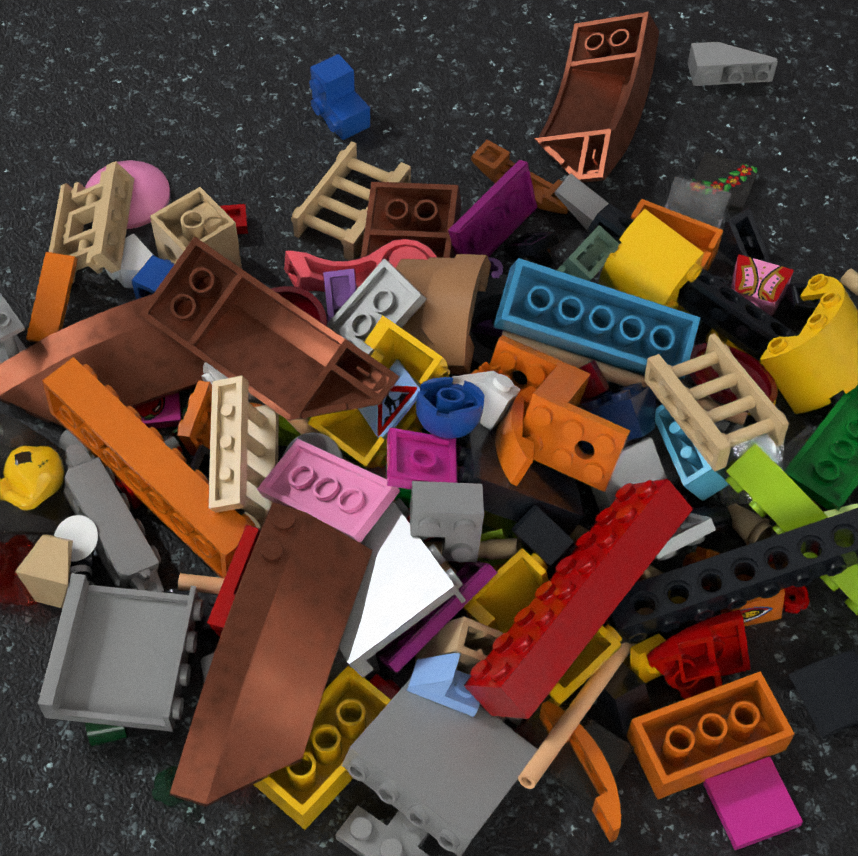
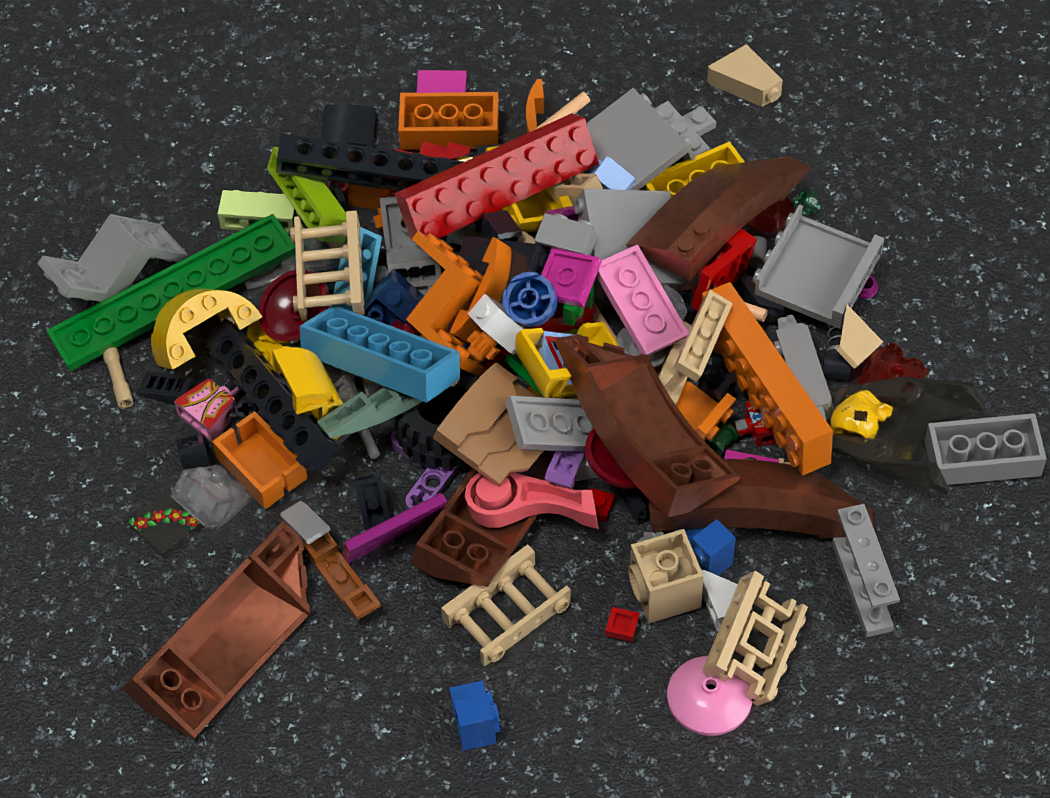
camera: 155 degrees left, 0 degrees up
orange tile [26,252,78,343] -> none
white sticker [54,515,98,561] -> none
light grey slope [687,42,778,86] -> none

